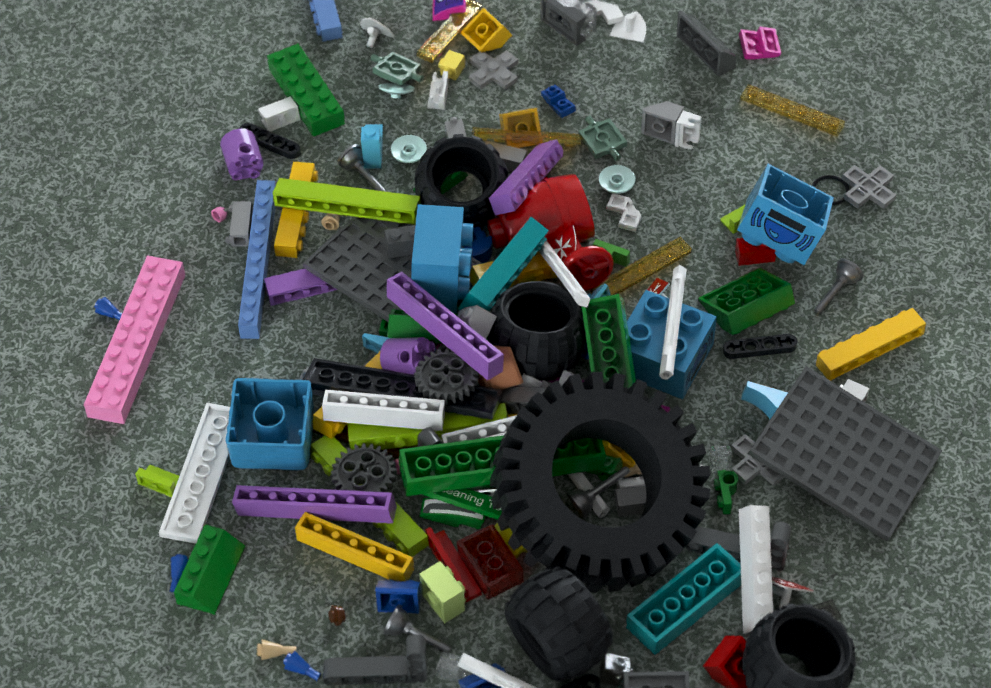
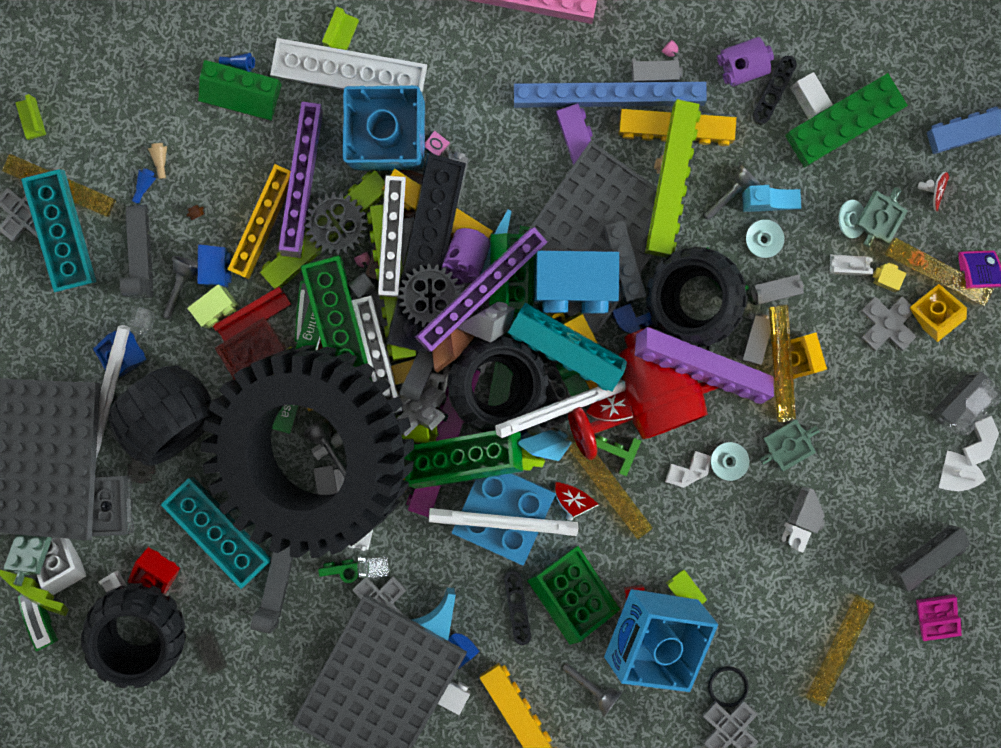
camera: 90 degrees right, 35 degrees up
blue slope [541,85,576,118] -> none
white brick [739,505,773,634] -> none
white shield [772,576,814,607] -> none

